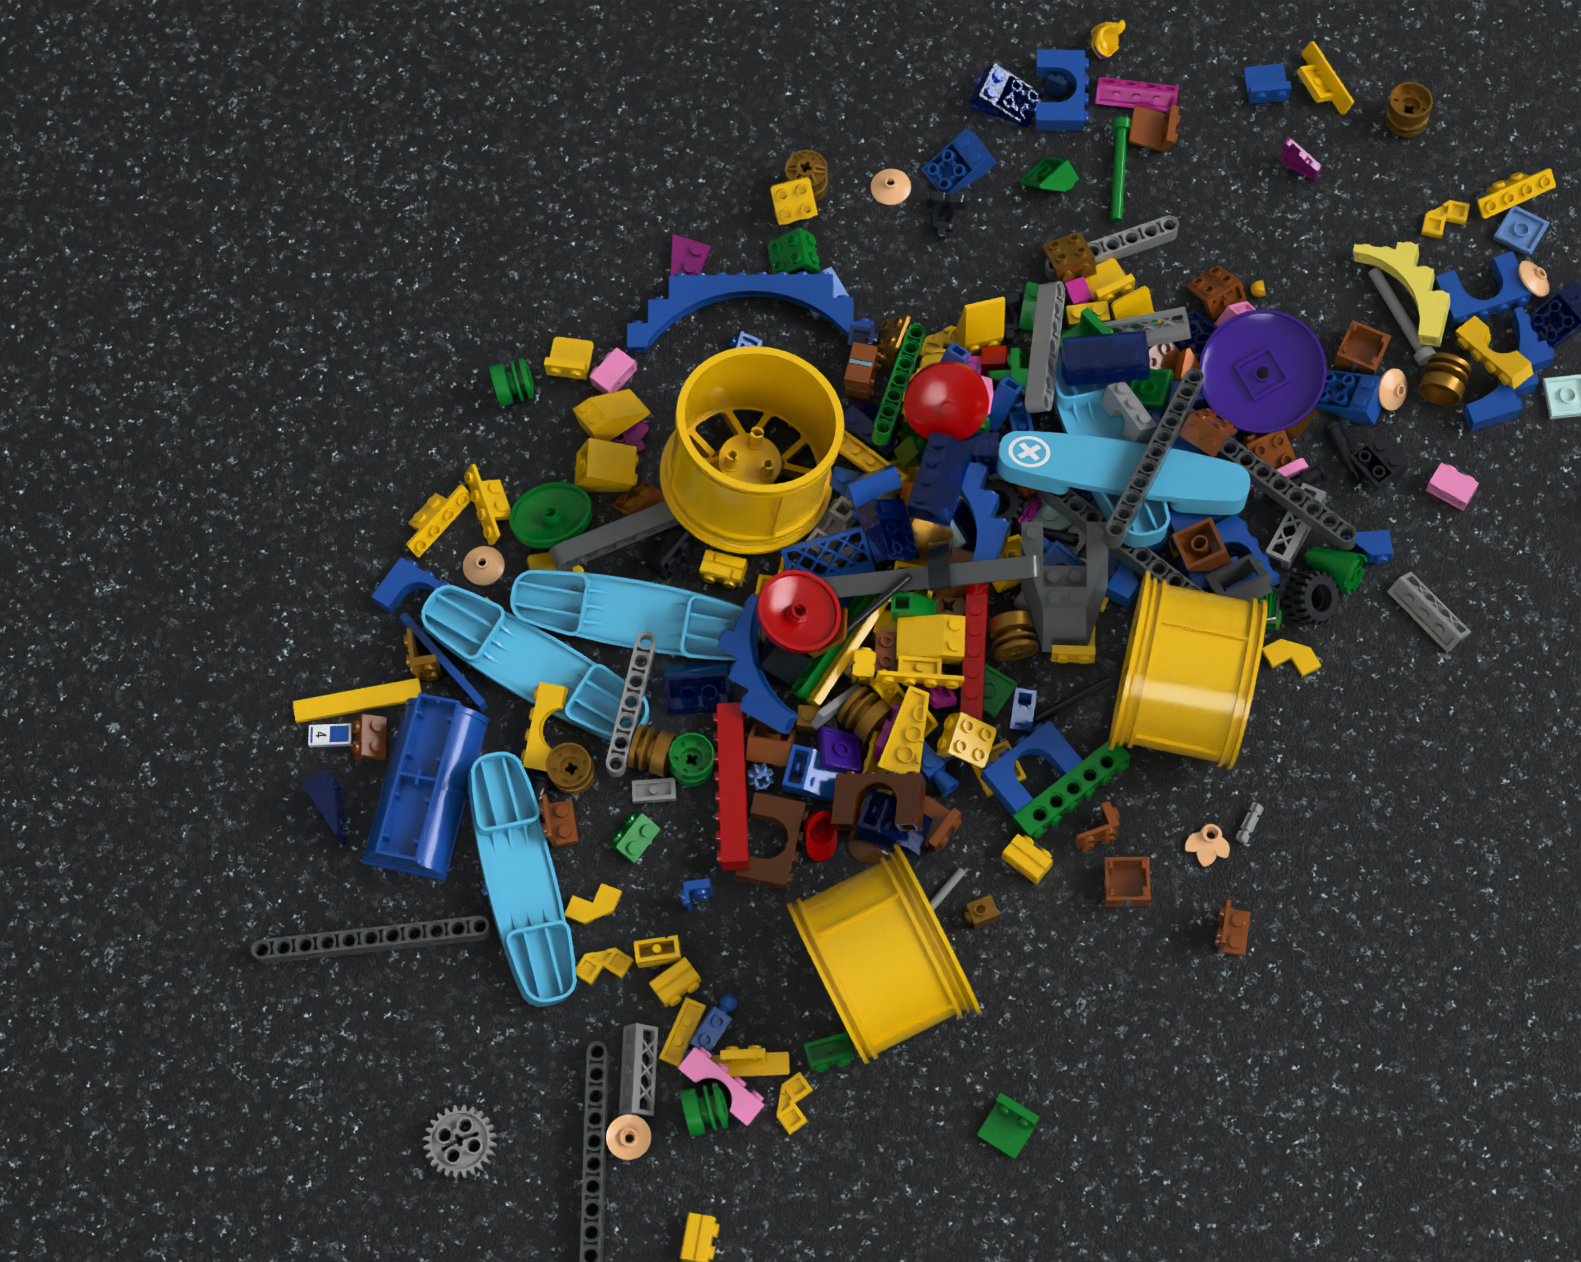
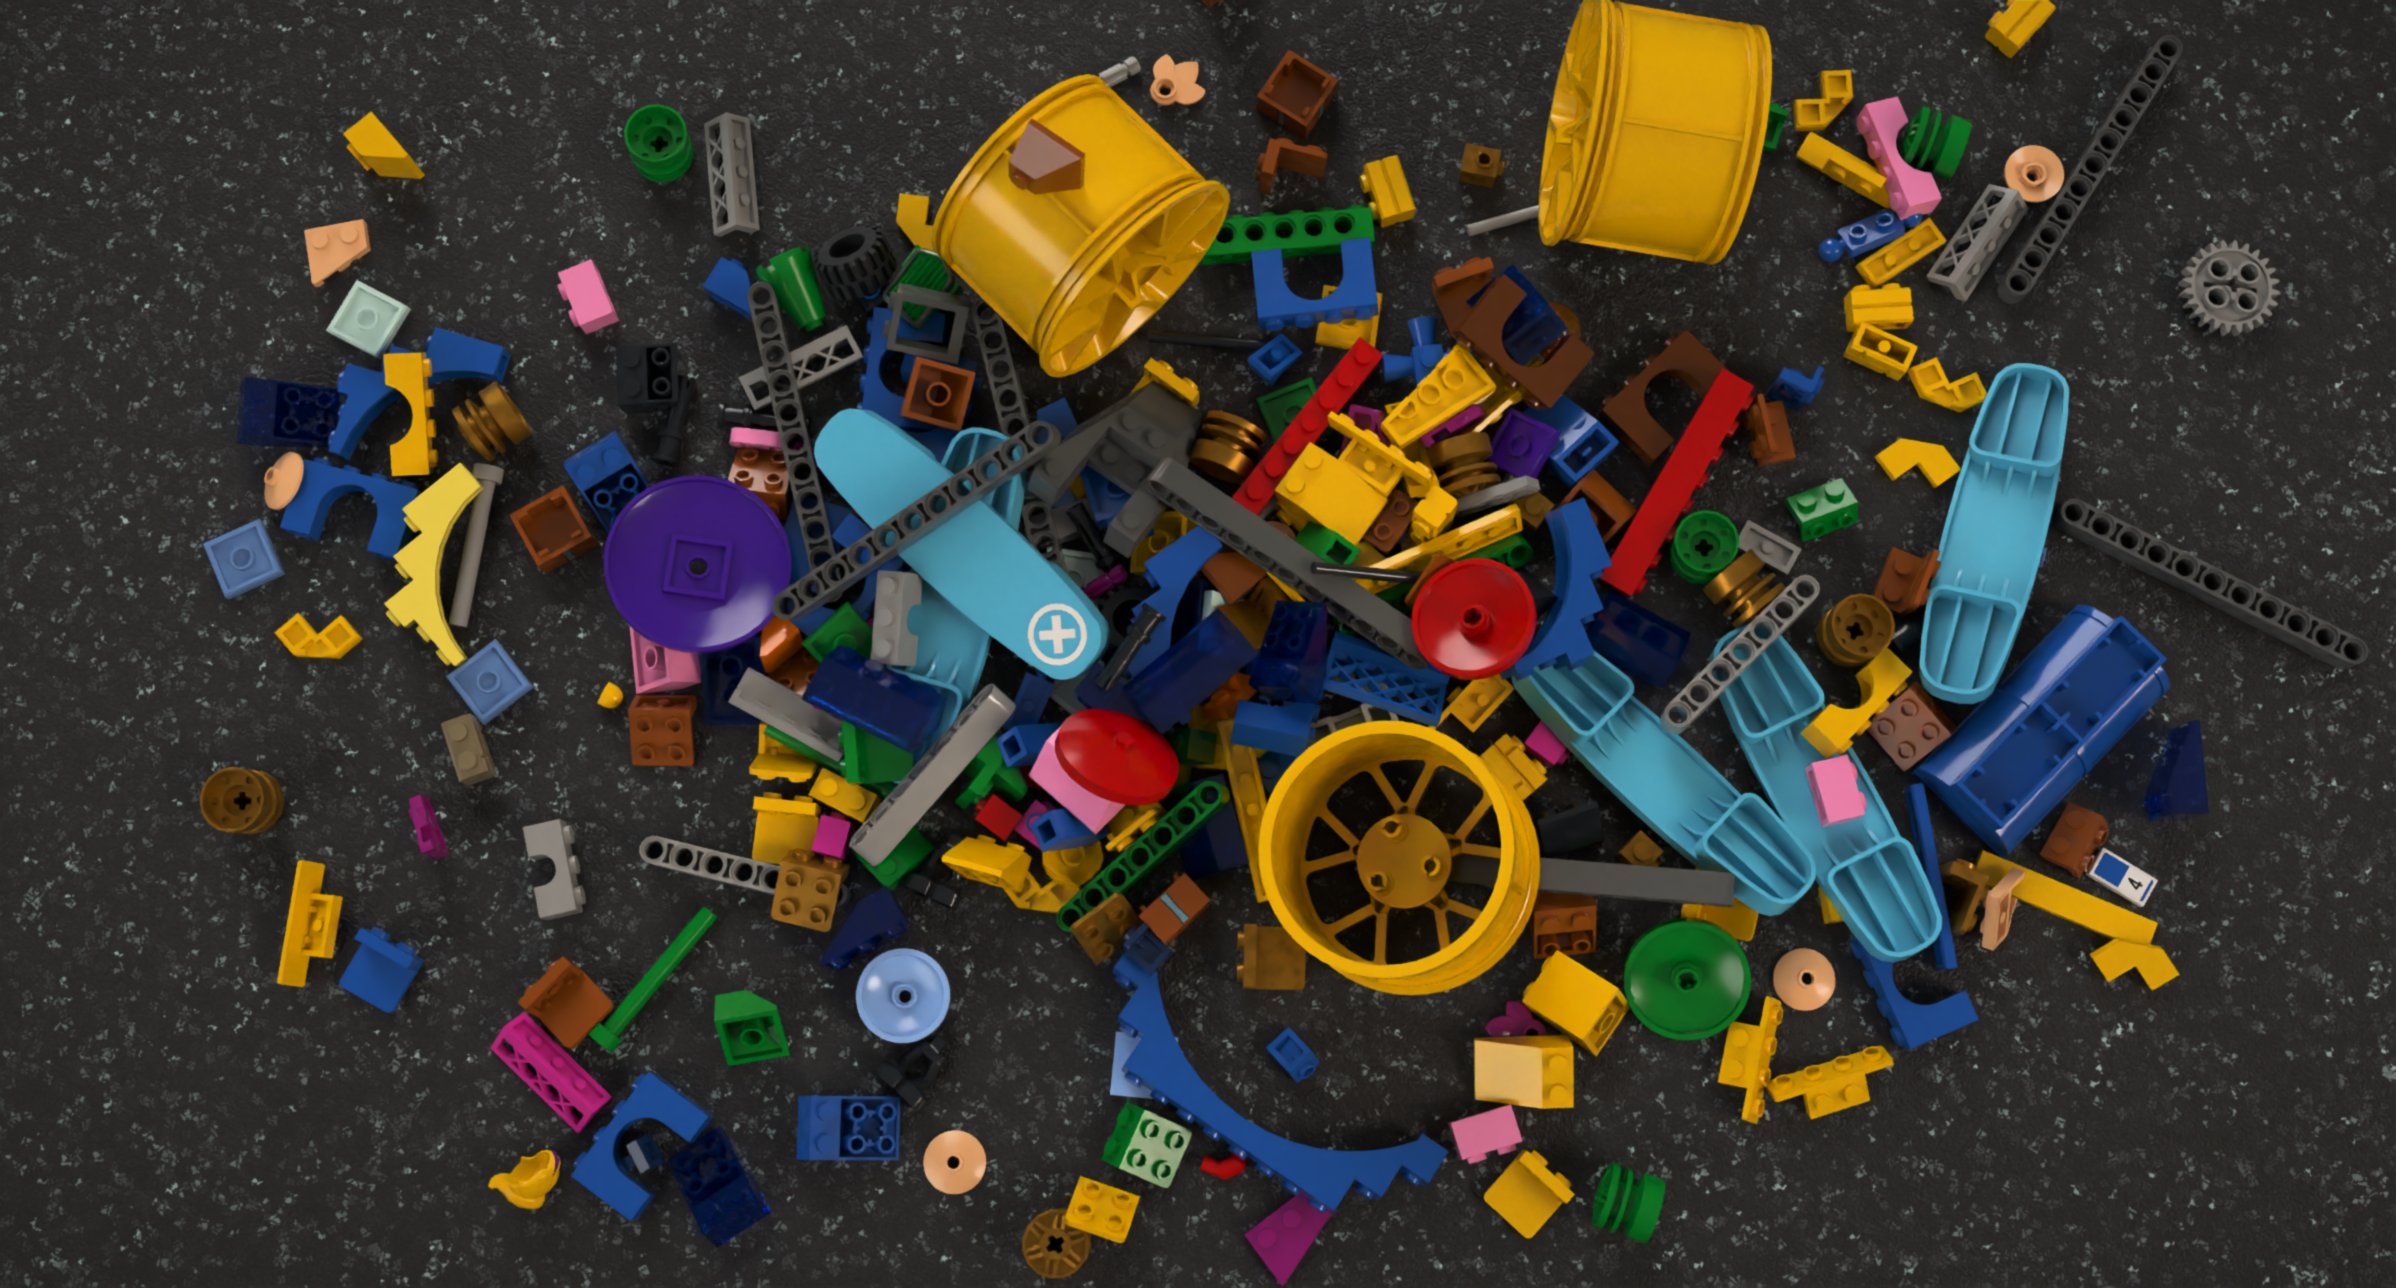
camera: 155 degrees left, 10 degrees up
medium blue gear [747,763,774,791] -> none
red piece [804,811,837,861] -> none
black slope [927,539,952,592] -> none
yellow bracket [936,712,996,768] -> none
dark orange bracket [1179,408,1238,457] -> none
light nougat dish [1378,368,1407,411] -> none
yellow bracket [1477,168,1556,219] -> none
none -> dark tan brick [441,713,497,785]
none -> medium blue tile [446,639,534,725]
none -> light grey arch [523,819,586,920]
none -> green wheel [624,104,694,183]
none -> clear blue slope [819,886,911,971]
none -> light blue dish [856,948,950,1043]
none -> dark orange slope [1009,119,1085,195]
none -> black pin [1094,603,1167,693]
none -> red arm [1199,1153,1247,1179]
none -> dark pink brick [1524,720,1571,769]
none -> pearl gold brick [1614,830,1664,867]
none -> dark orange bracket [1743,394,1796,467]
none -> bright pink brick [1805,754,1866,828]
none -> dark orange bracket [1867,681,1957,771]
none -> light nougat wing [1980,867,2025,951]
none -> yellow tile [2089,938,2180,991]

